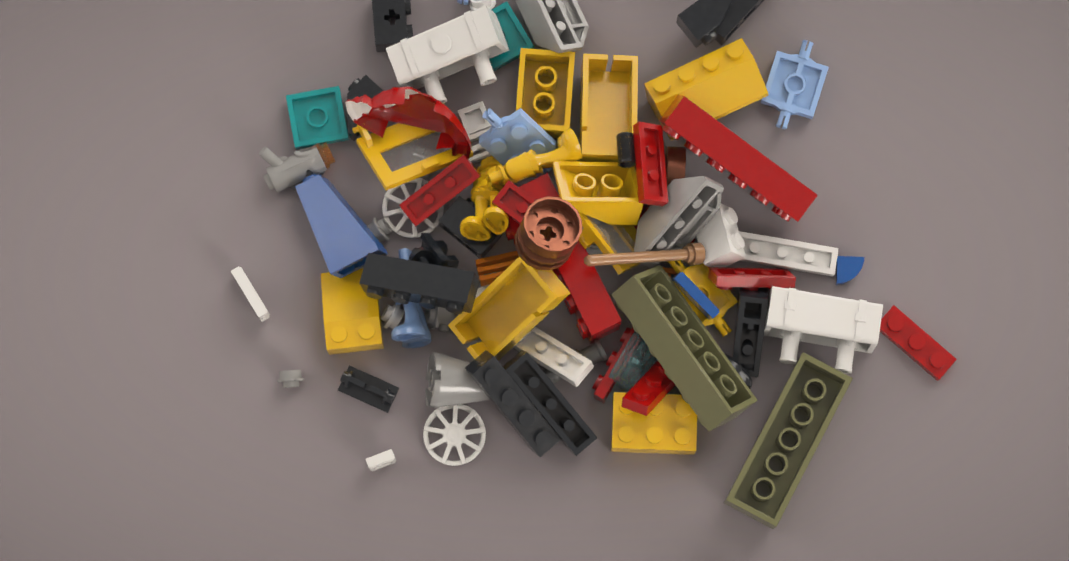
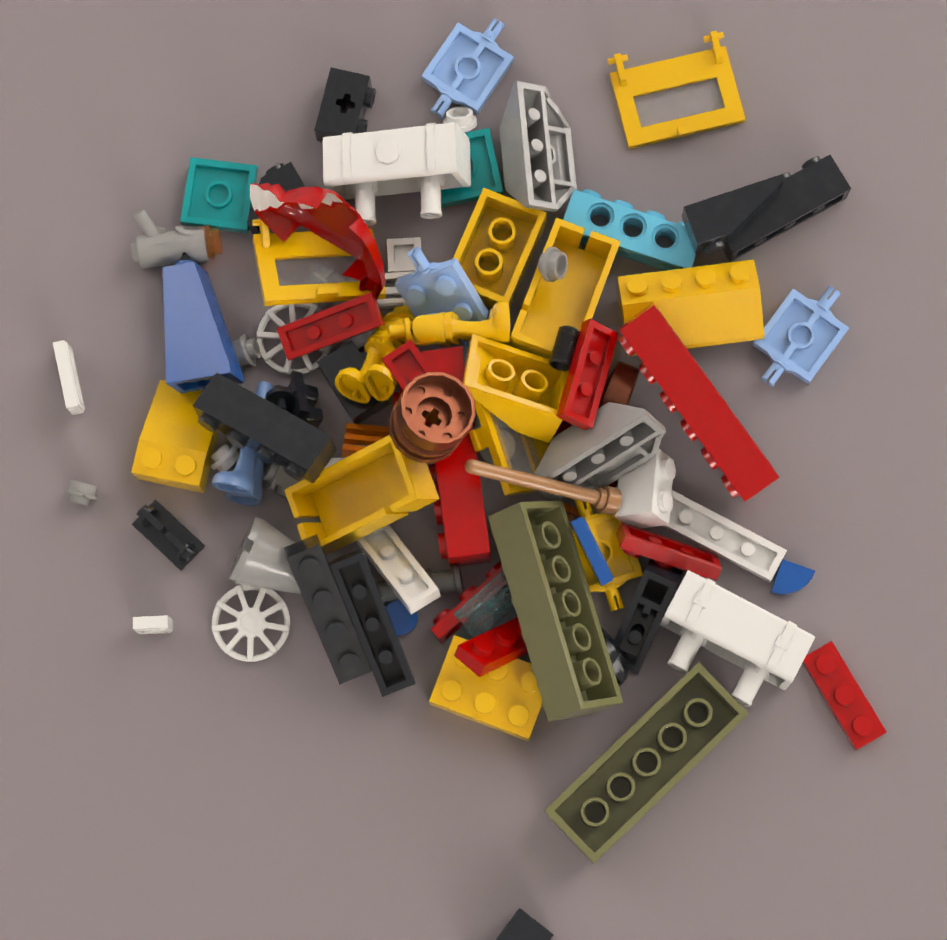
camera: 25 degrees right, 0 degrees up
none -> blue tile [387,600,418,636]
none -> light grey plate [538,247,568,282]
none -> medium azure brick [563,189,696,271]

